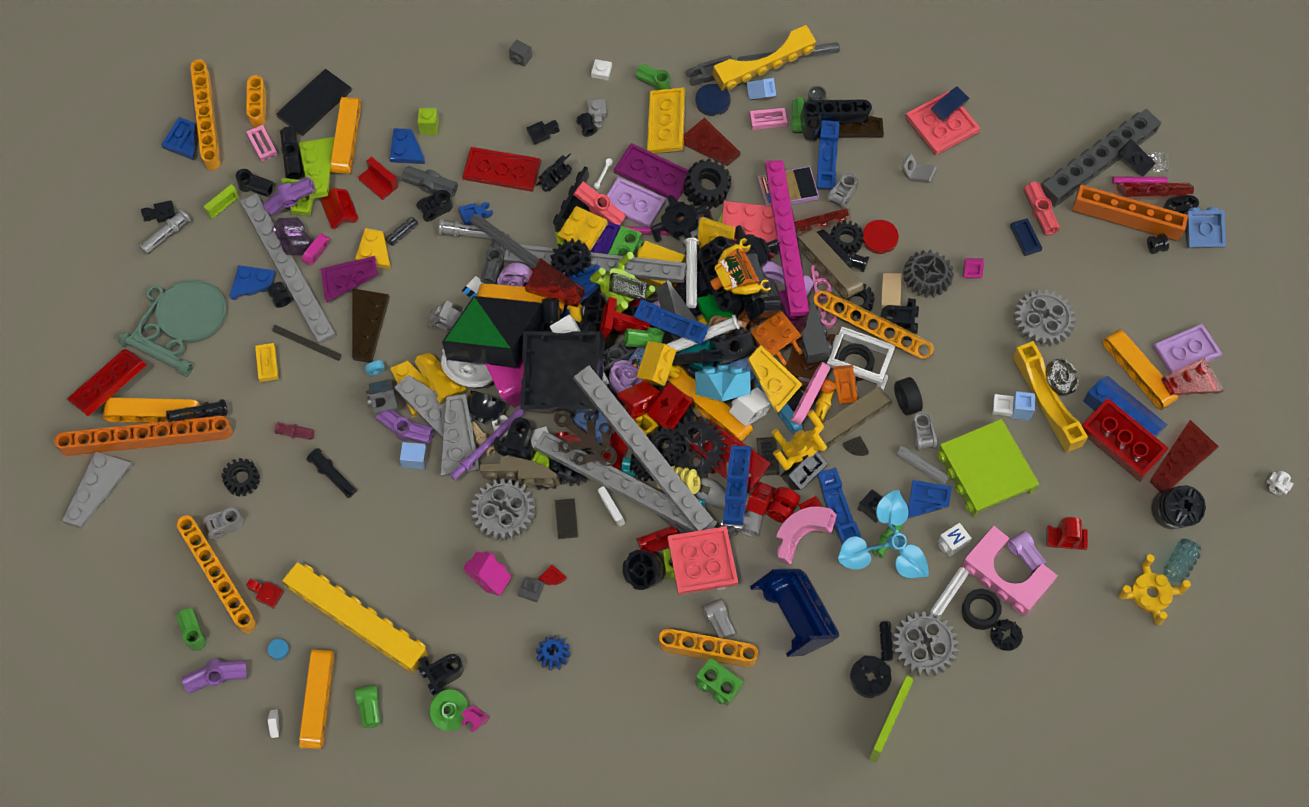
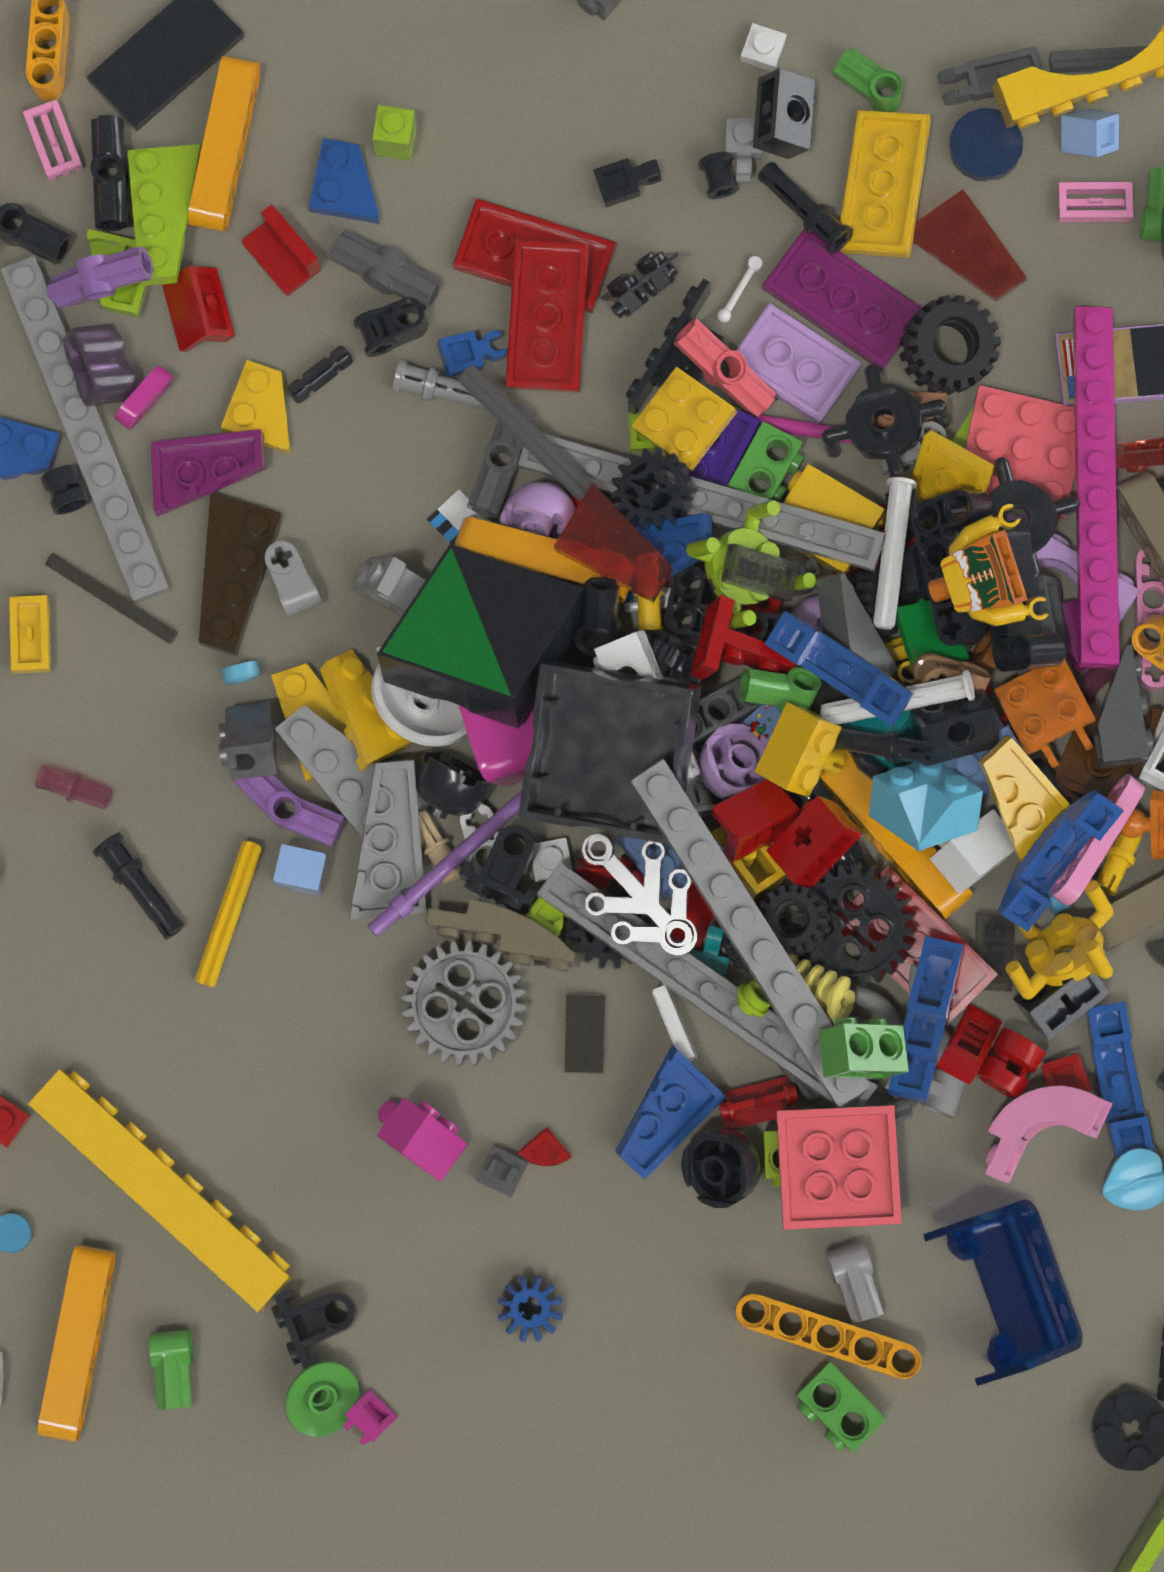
camera: 10 degrees right, 15 degrees up
none -> yellow axle [195,840,262,987]
none -> light grey piece [265,541,322,617]
none -> red tile [505,239,589,393]
none -> blue wing [615,1044,726,1180]
none -> lime plate [736,980,770,1018]
none -> black brick [753,68,816,159]
none -> black pin [758,162,853,254]
none -> bright green brick [818,1018,909,1079]
none -> blue slope [998,789,1124,932]

